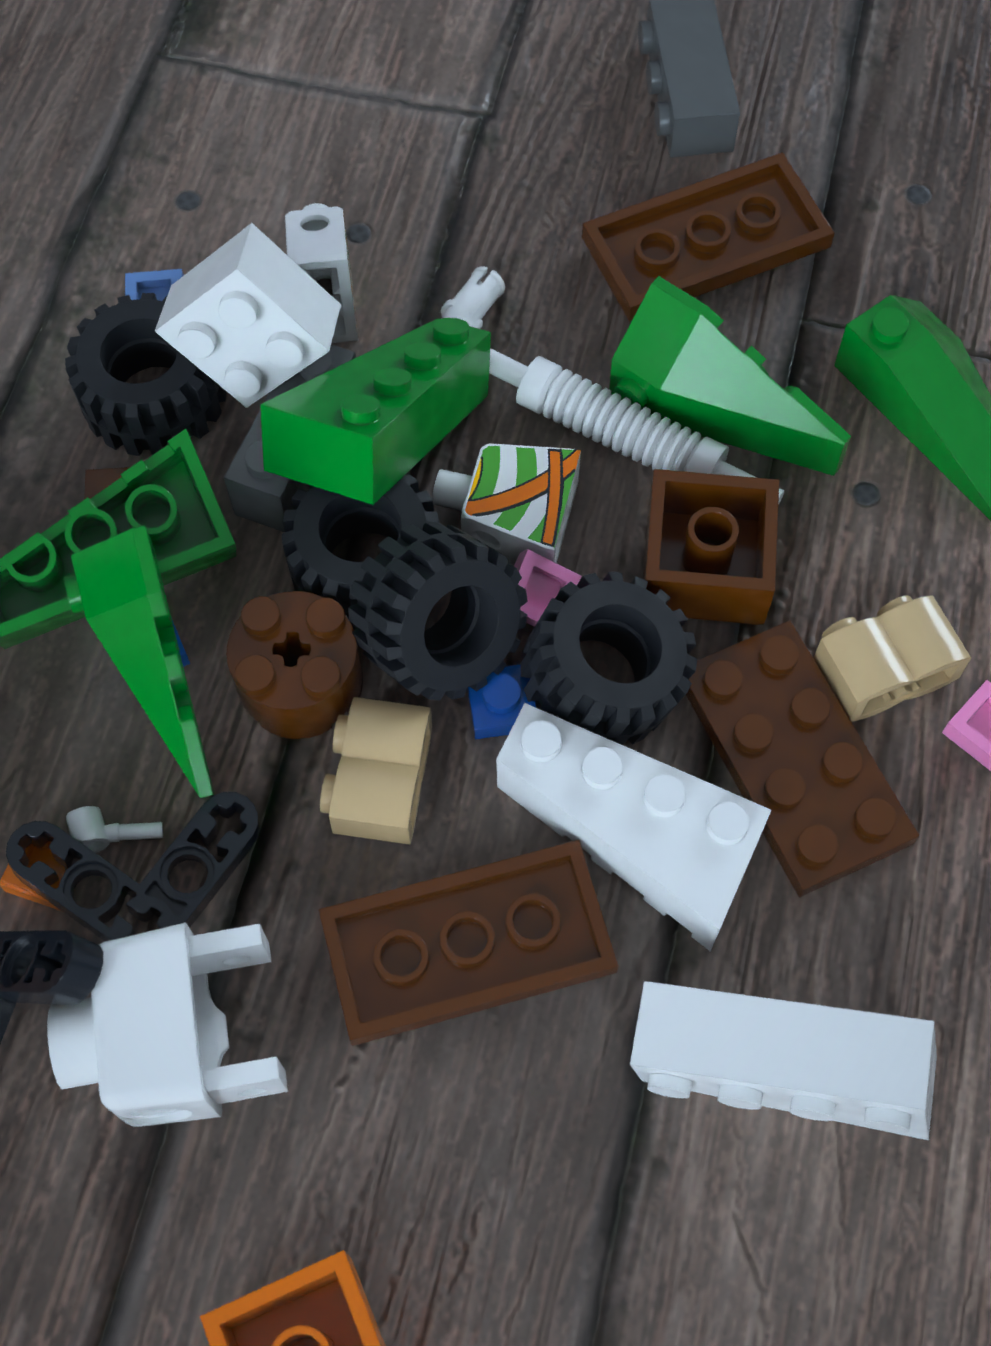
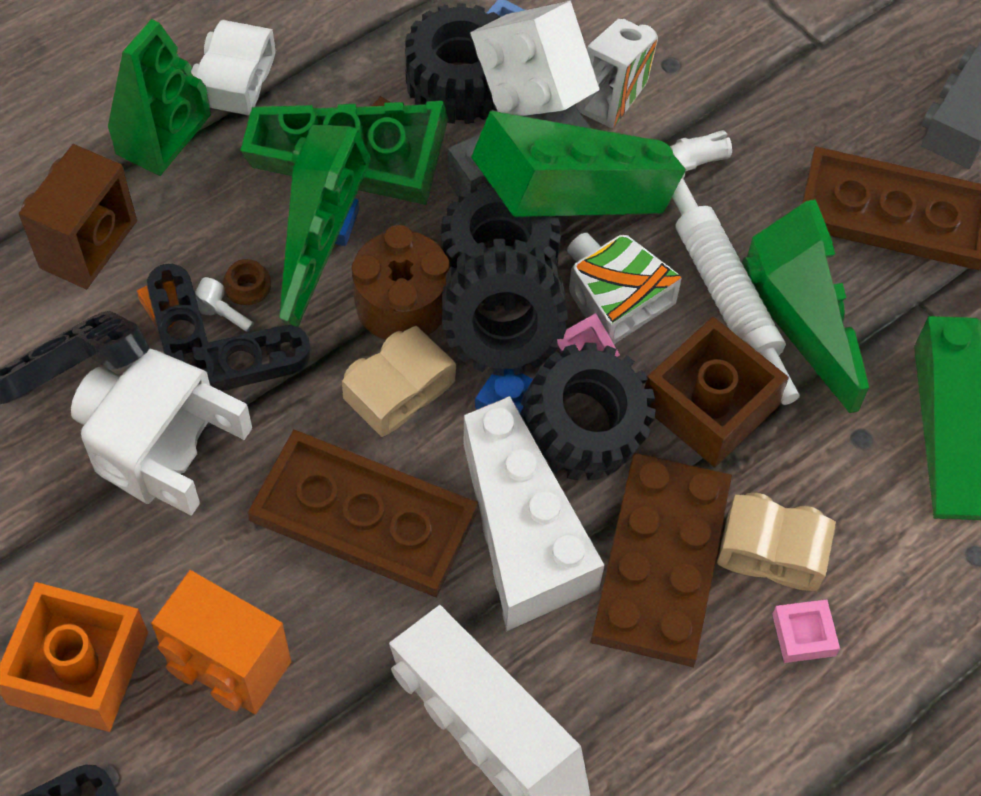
camera: 35 degrees right, 5 degrees down
none -> orange brick [151,570,291,715]
none -> reddish brown plate [223,259,271,305]

